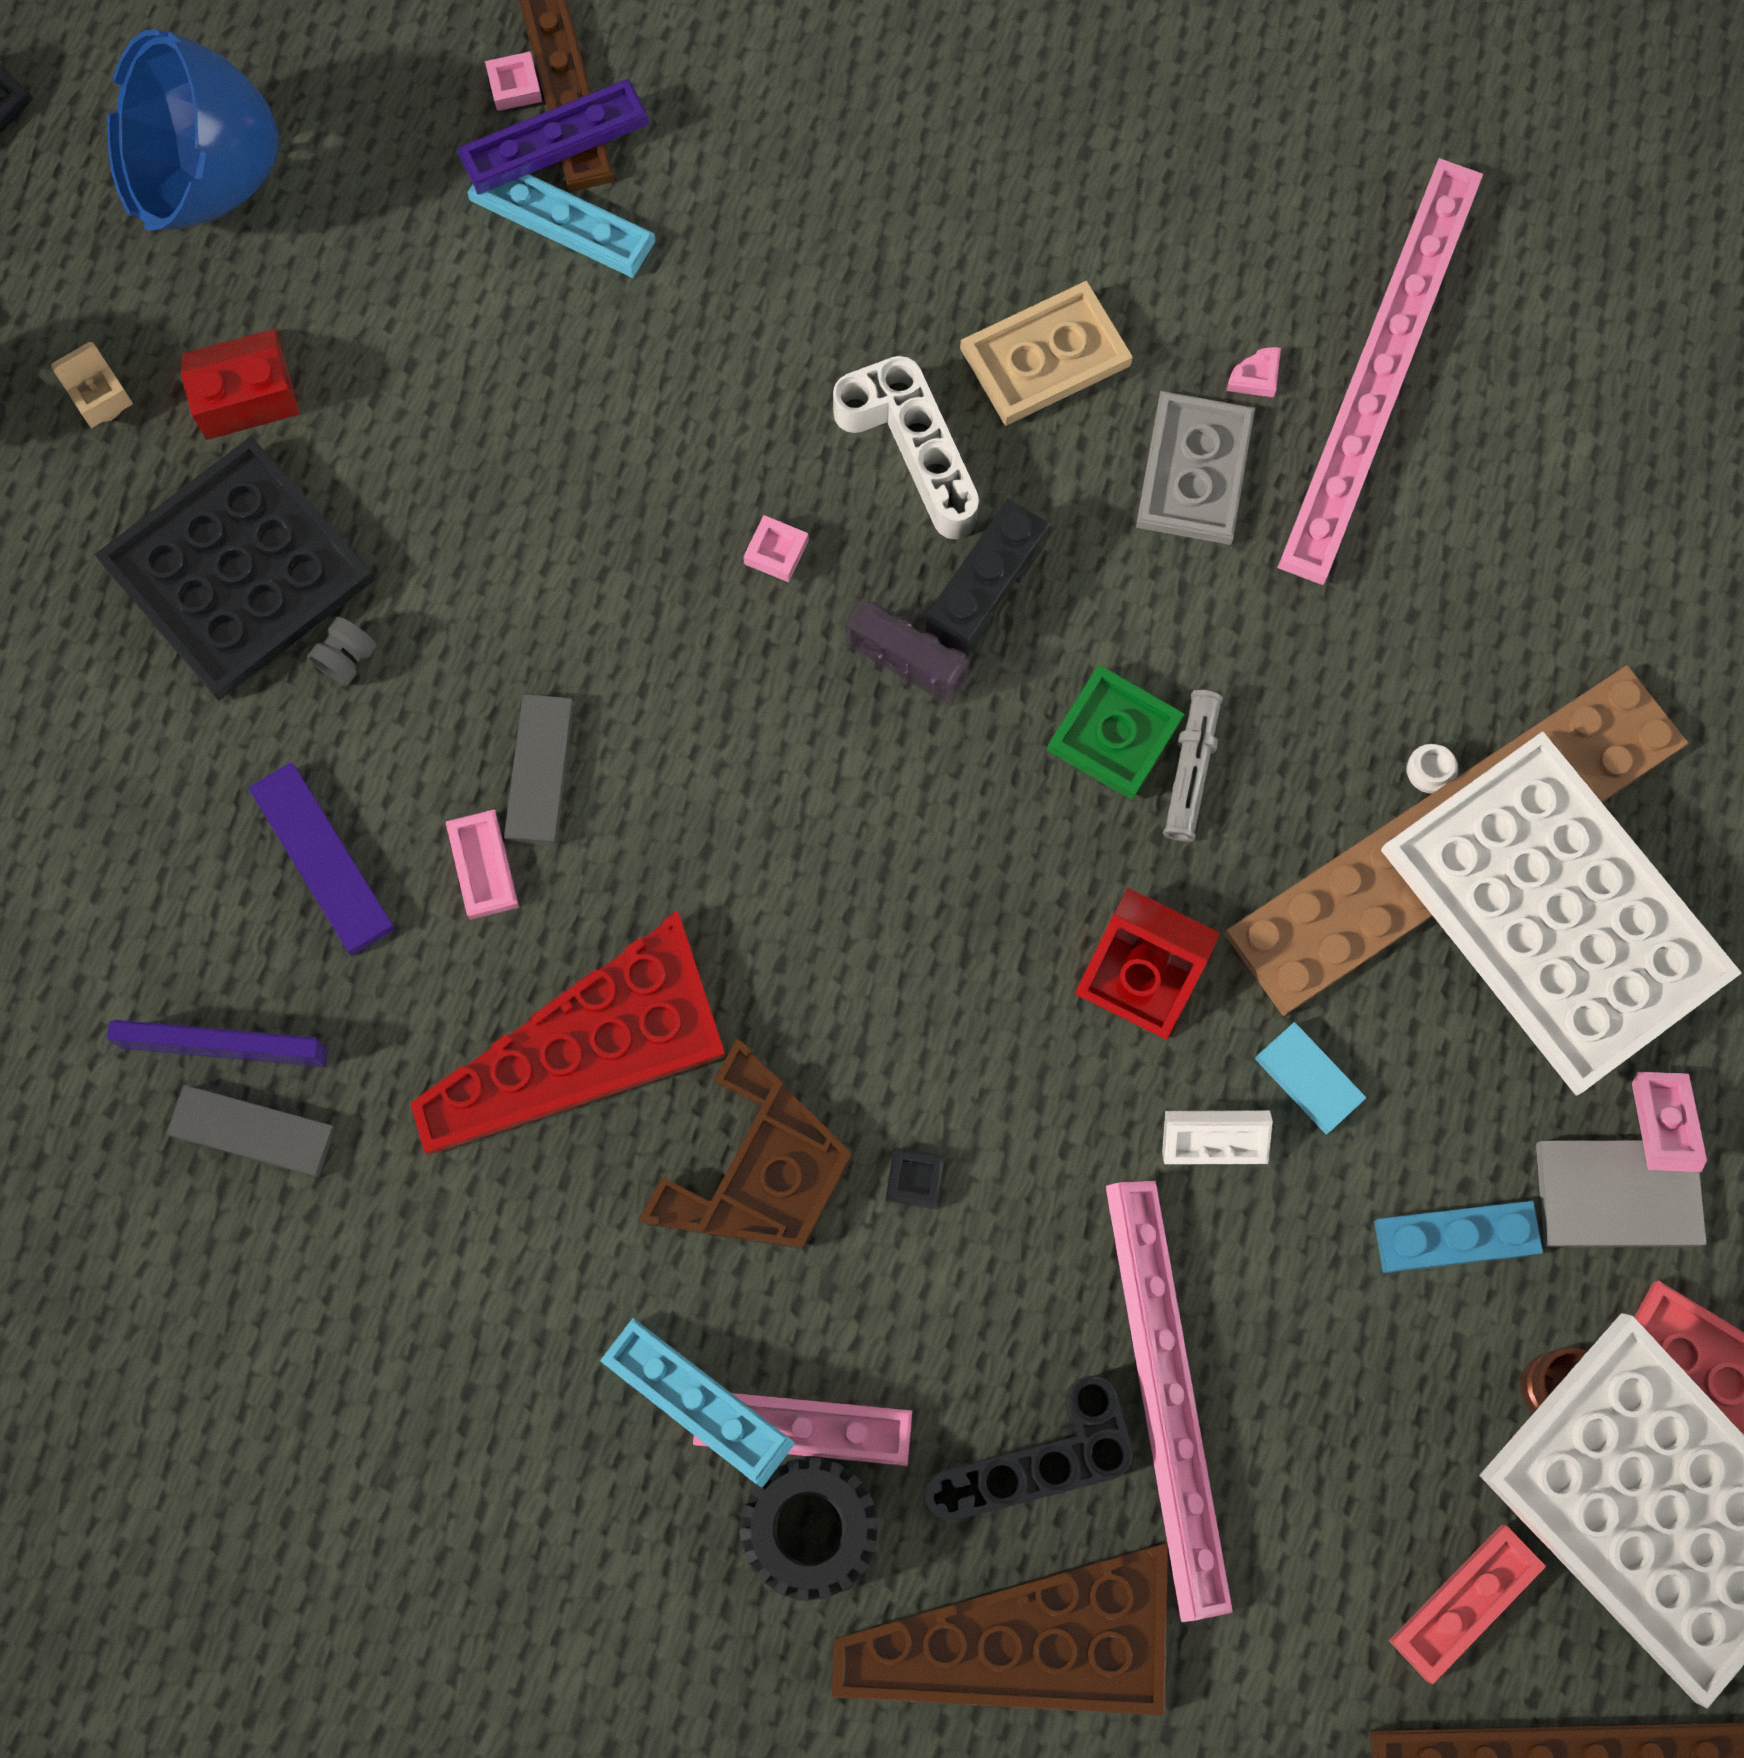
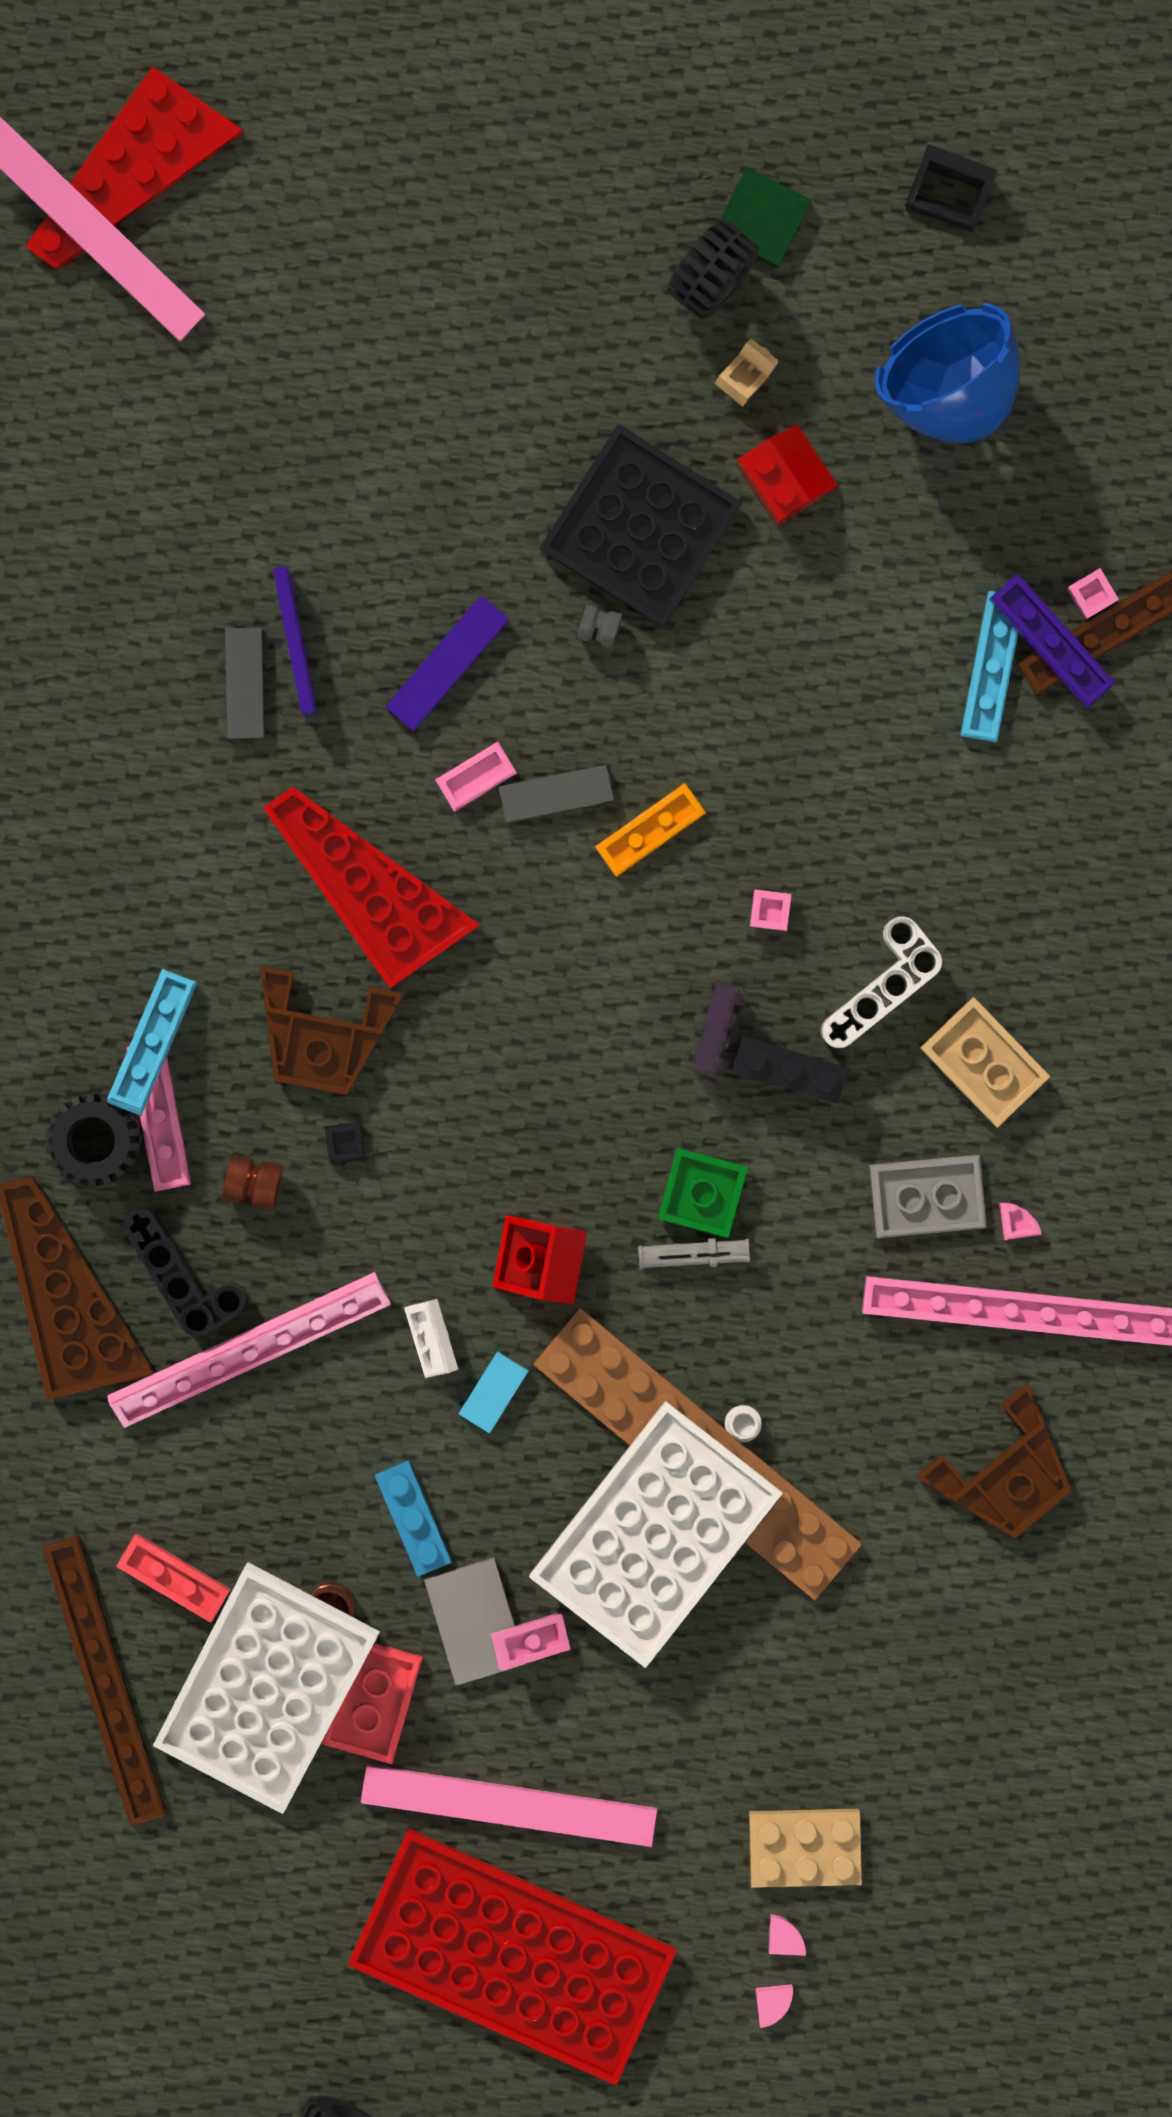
camera: 70 degrees right, 15 degrees up
none -> copper wheel [222,1154,284,1211]
none -> light orange tile [595,783,706,877]
none -> reddish brown wing [916,1383,1071,1538]

